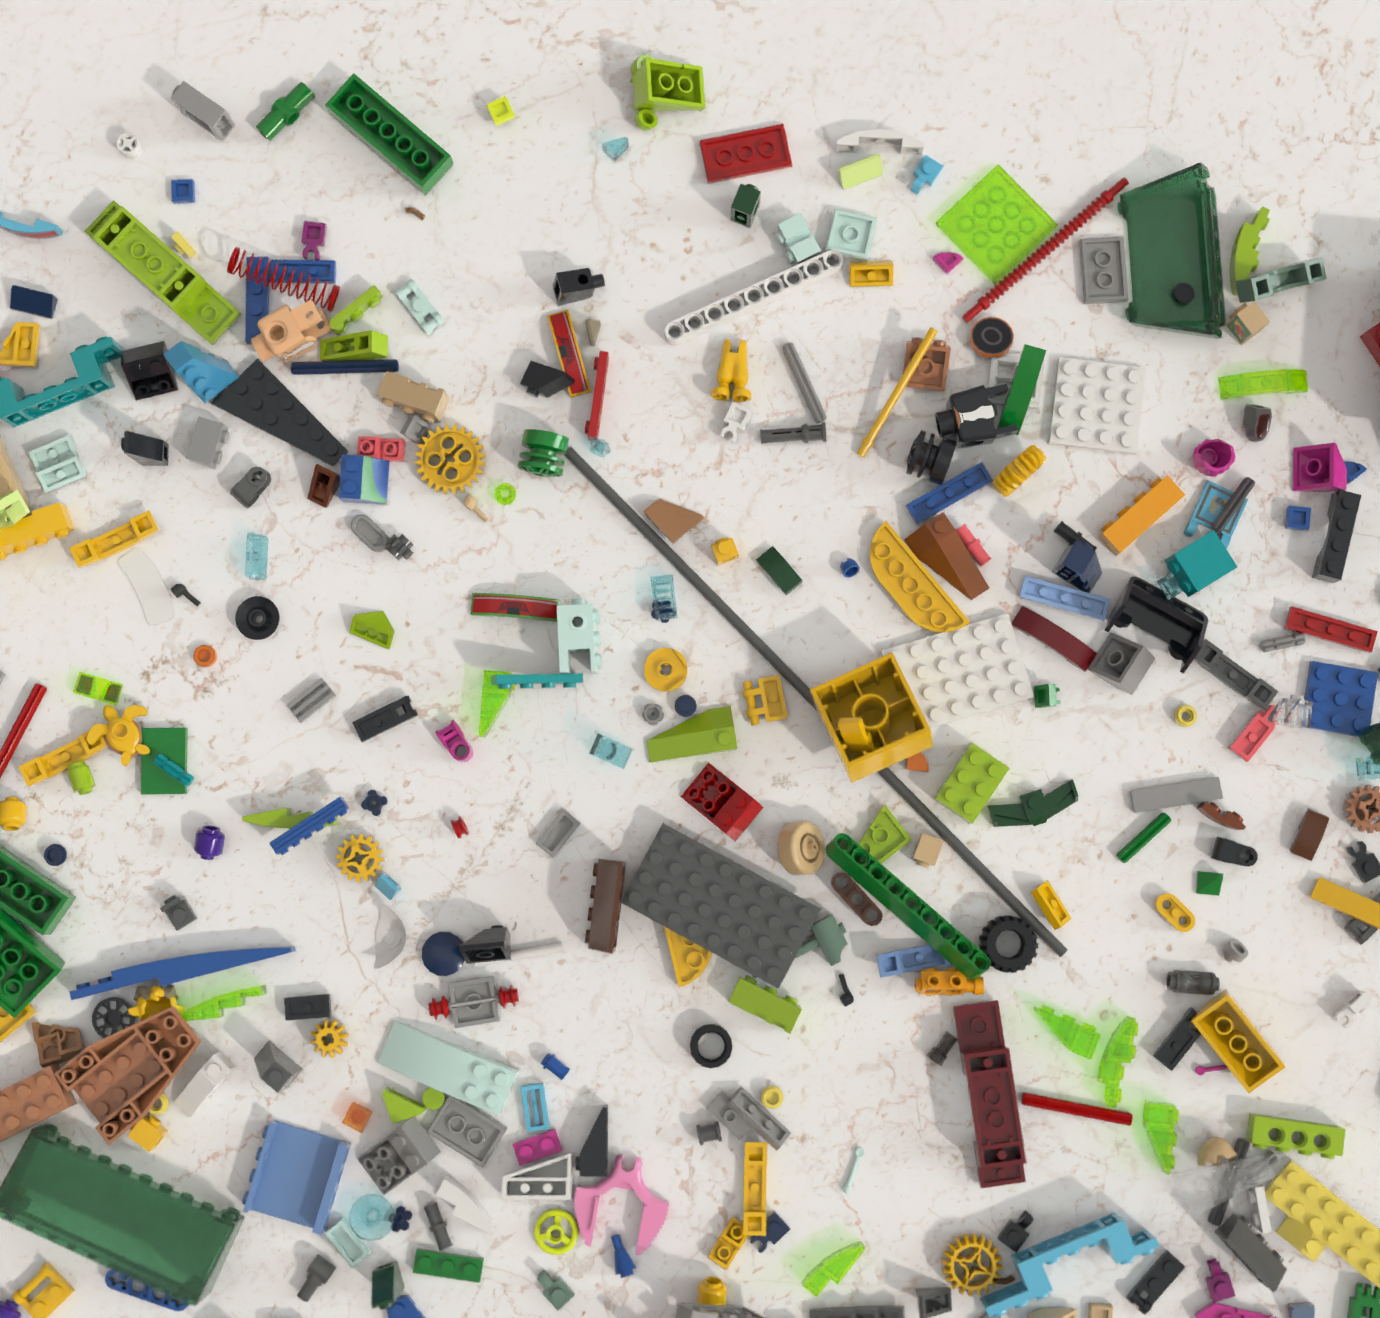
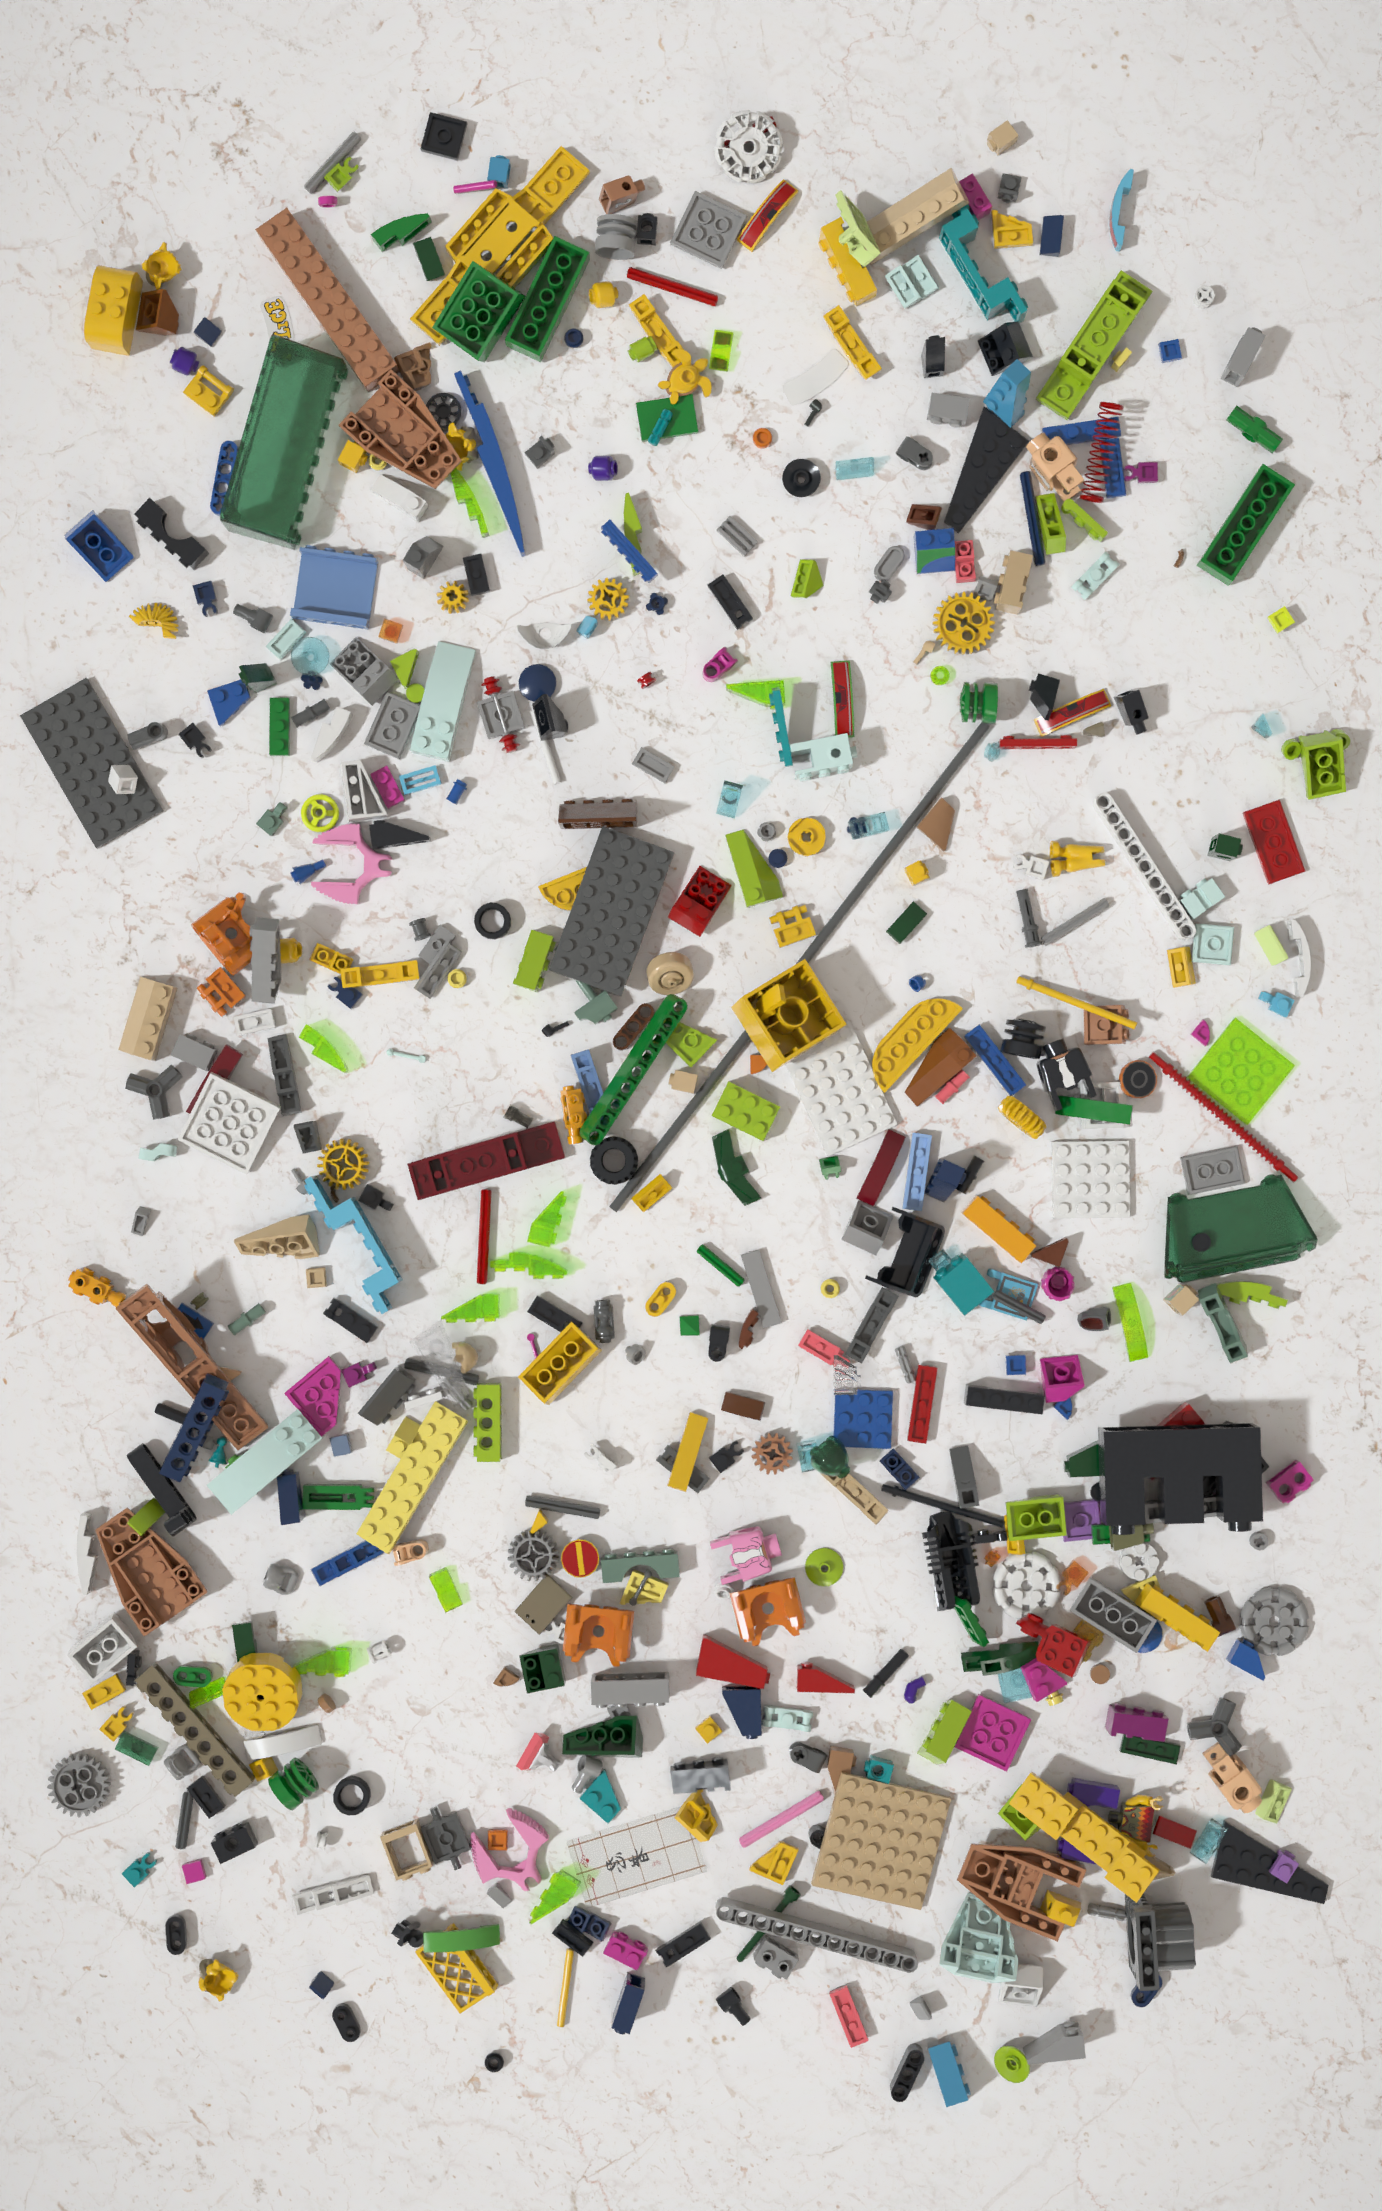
camera: 75 degrees right, 5 degrees up
none -> copper slope [1030,1237,1069,1267]

